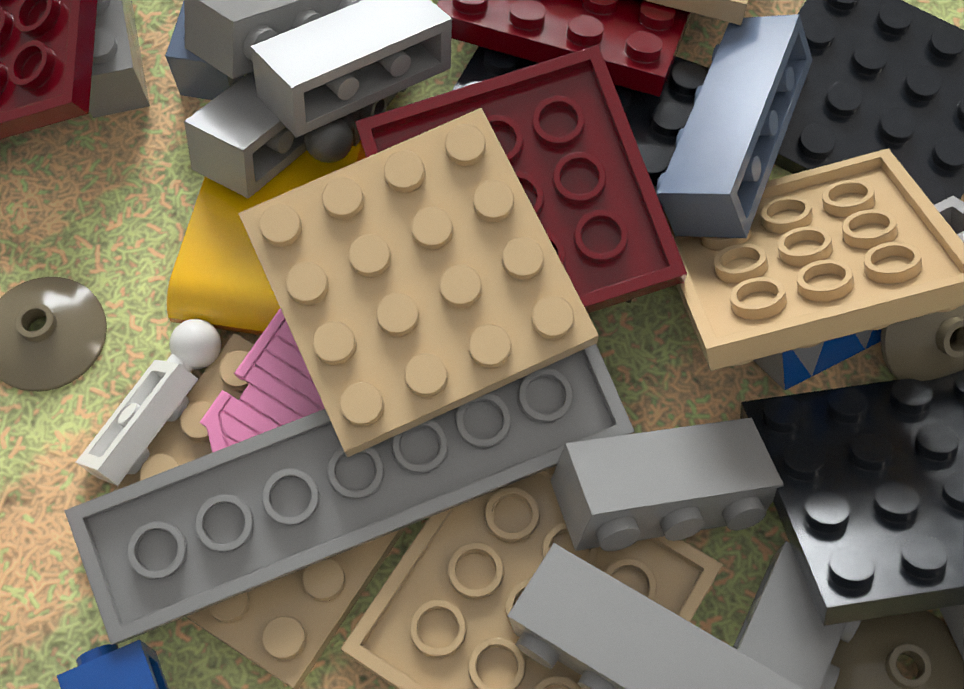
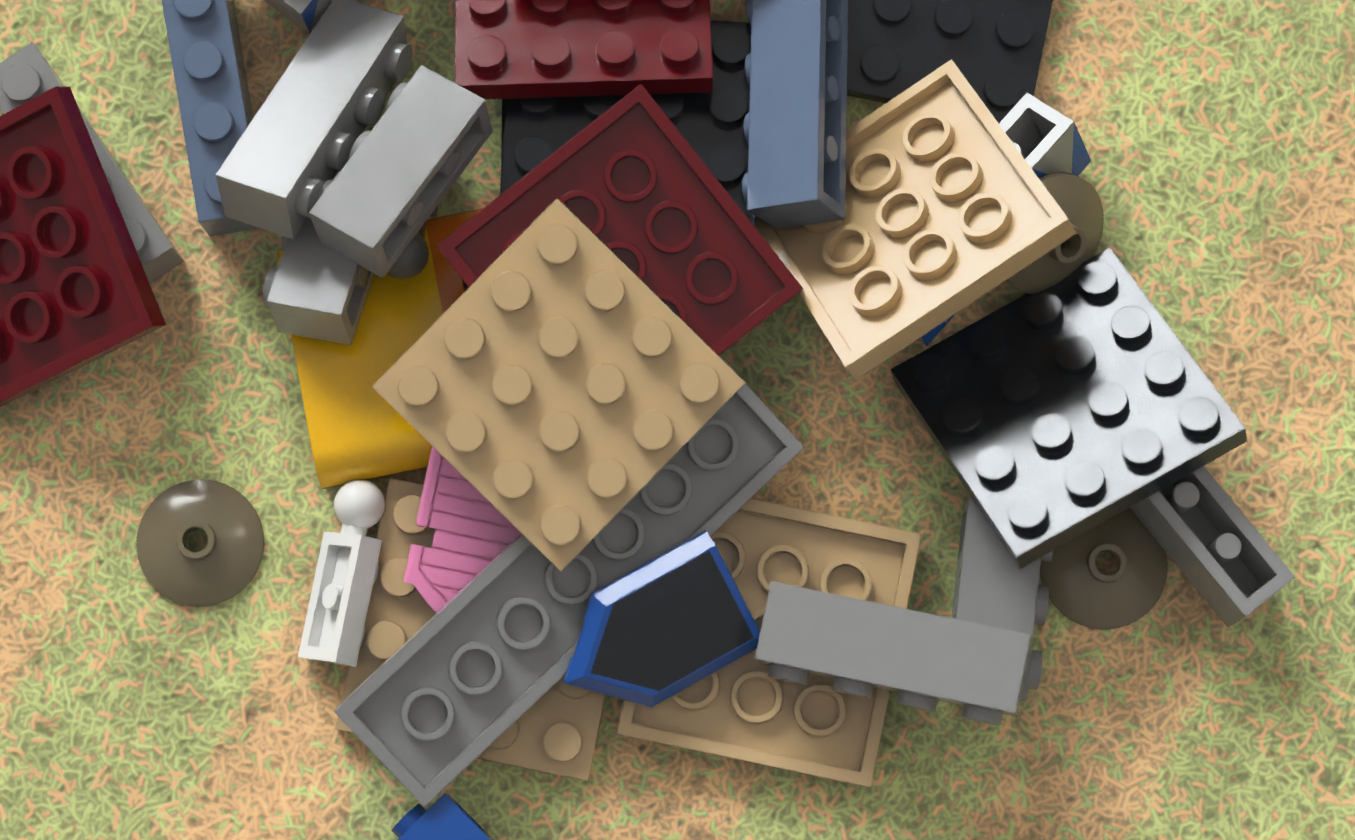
camera: 20 degrees left, 15 degrees up
light grey brick [551,417,784,551] -> none
none -> black tile [563,530,760,708]

